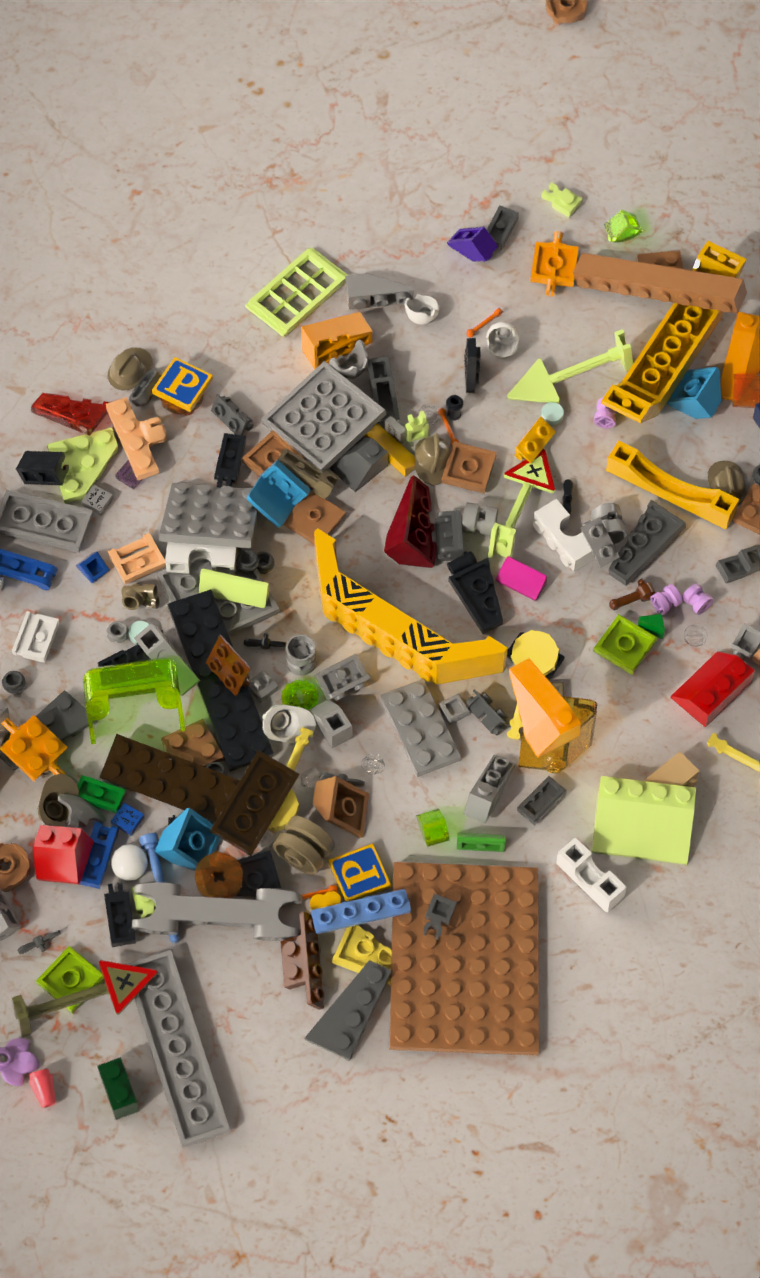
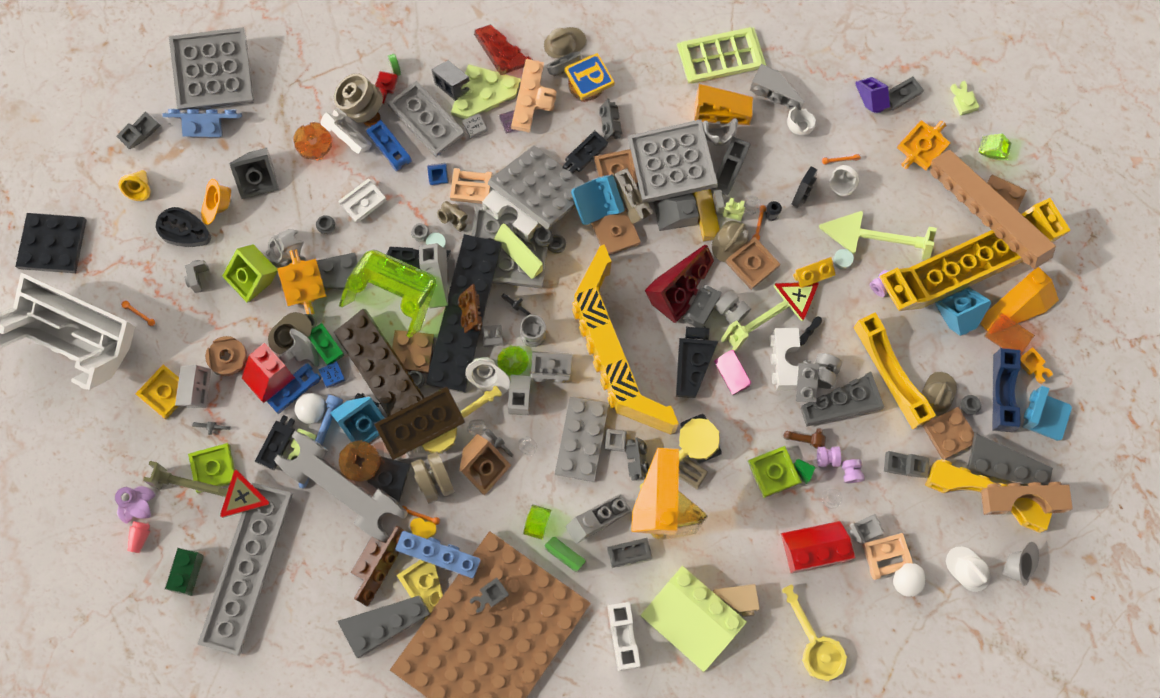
camera: 30 degrees right, 10 degrees up
tile [328,843,391,901] -> none

